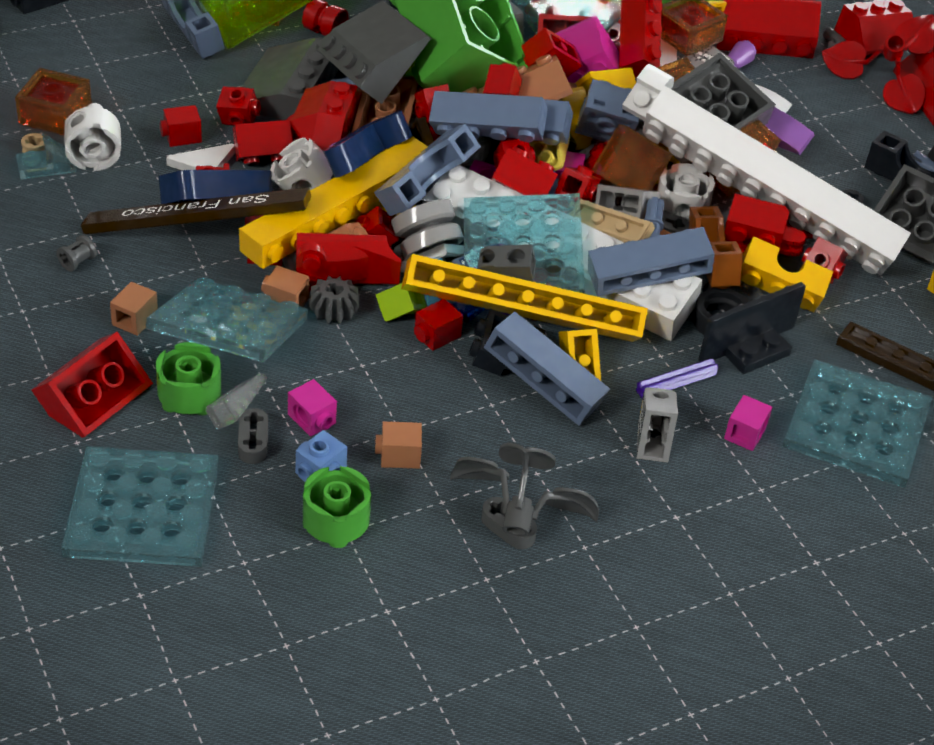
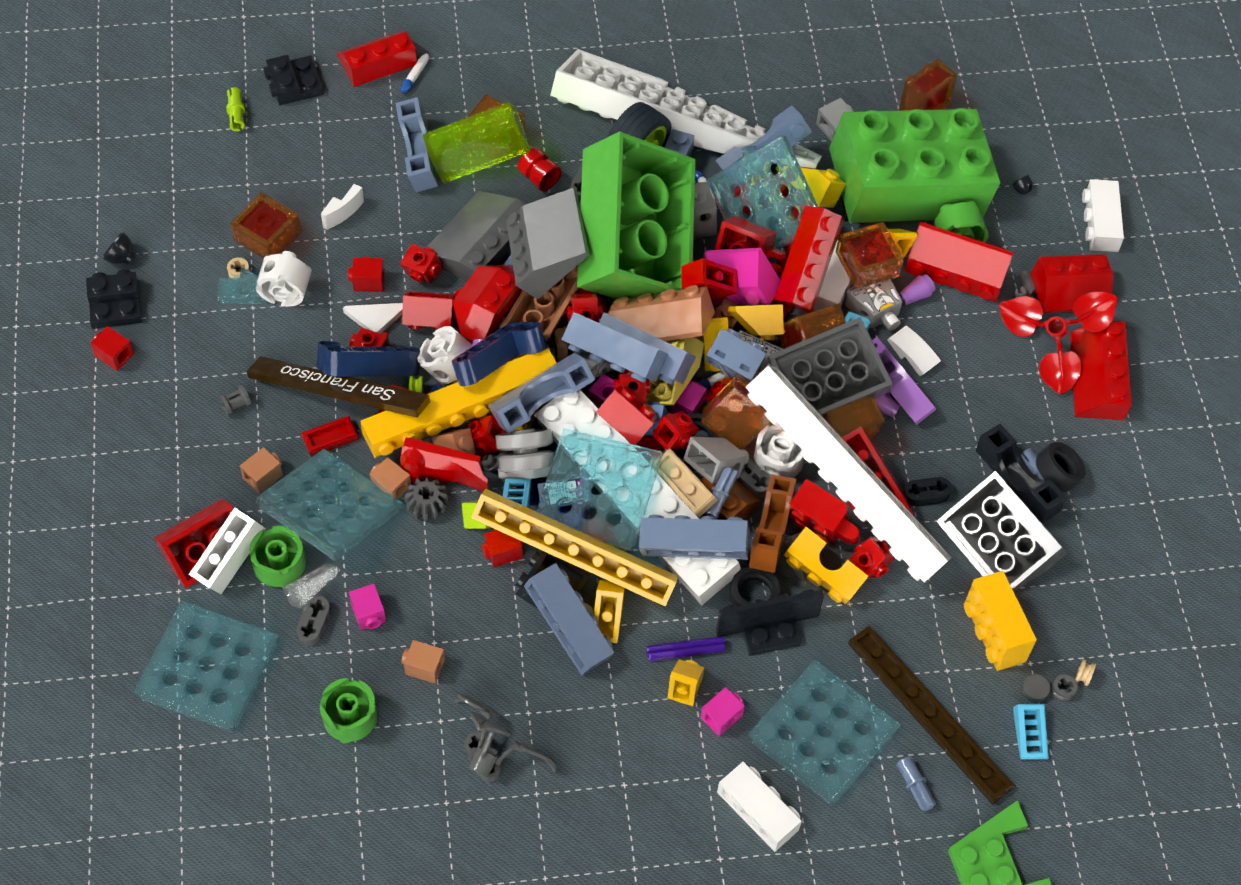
camera: 20 degrees right, 15 degrees up
medium blue brick [295,430,347,482] -> none
dark grey leg [477,244,536,282] -> none
red brick [483,63,522,96] -> none
white brick [622,64,674,121] -> none
light grey torso [636,387,678,463] -> none
none -> white brick [189,508,266,594]
none -> red tile [301,416,358,457]
none -> white slope [321,184,364,230]
none -> yellow slope [667,659,704,706]
none -> white brick [717,762,802,852]

